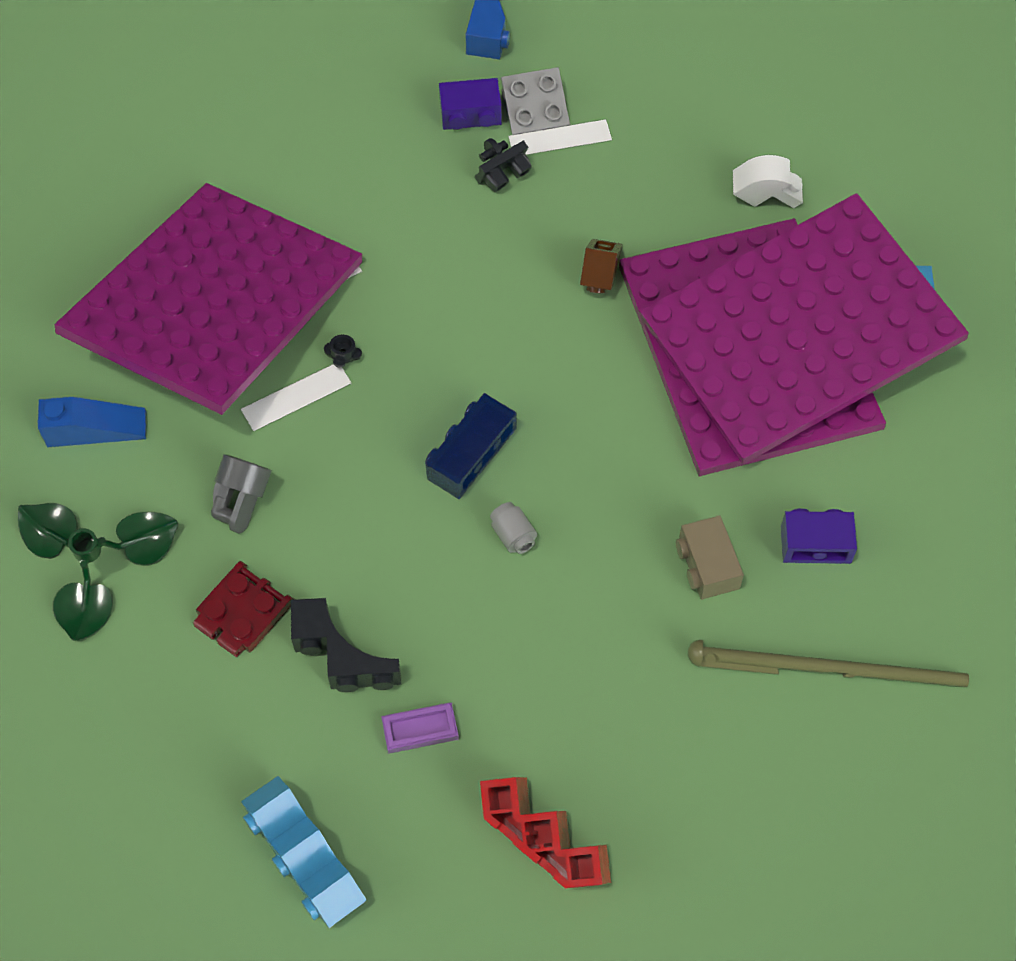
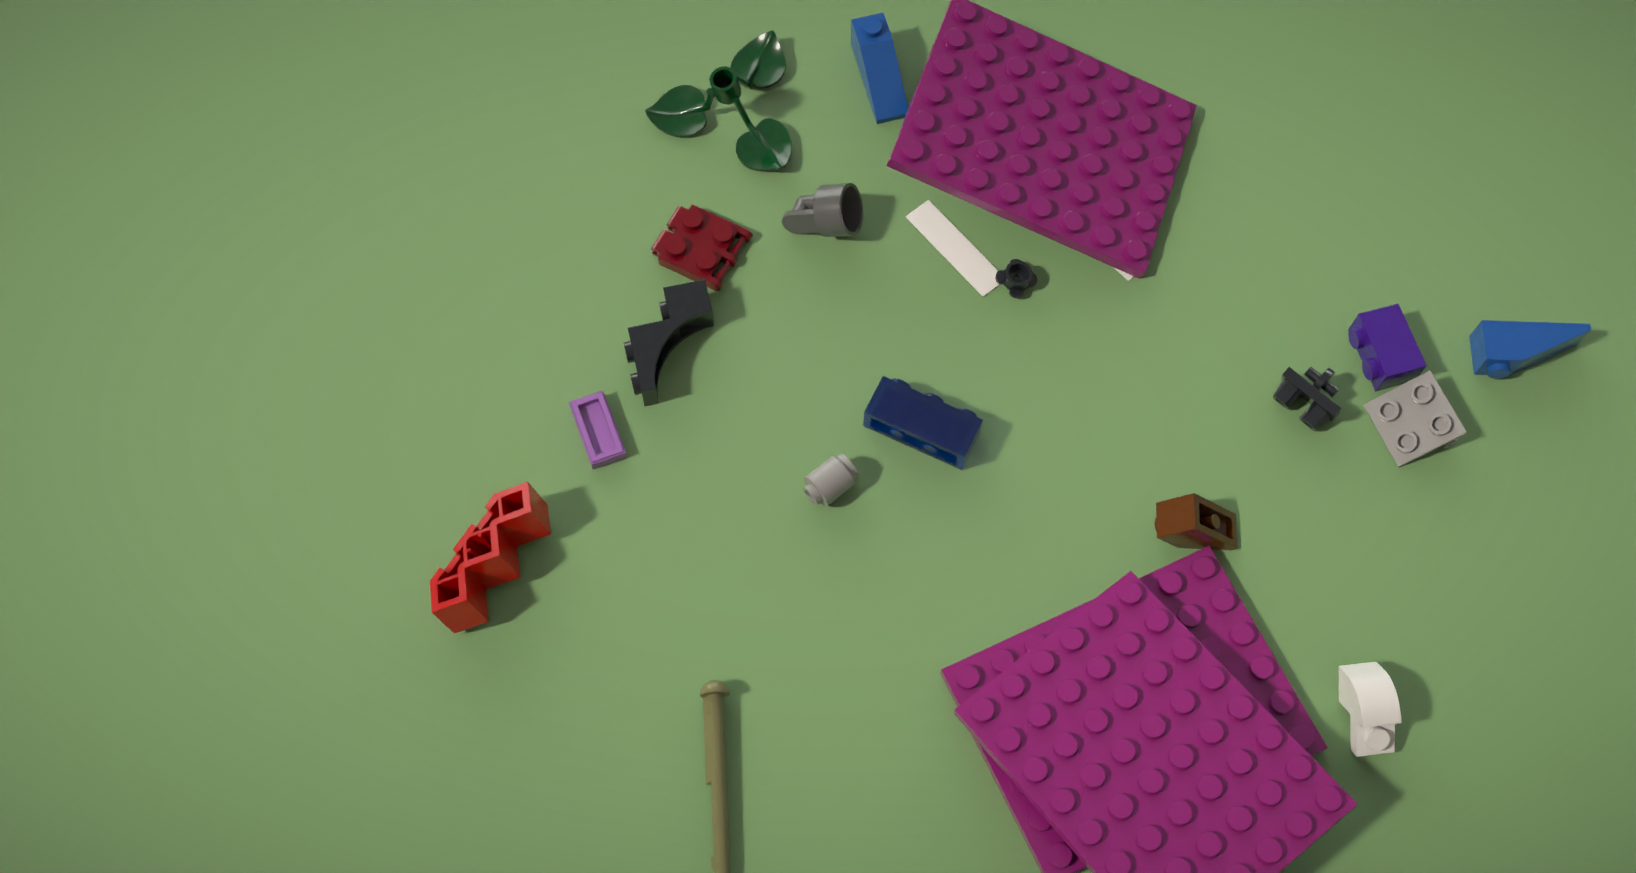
camera: 80 degrees right, 5 degrees up
dark azure brick [241,776,367,928] -> none
white sticker [508,119,612,155] -> none
dark tan brick [676,515,744,600] -> none
dark purple brick [781,508,857,564] -> none

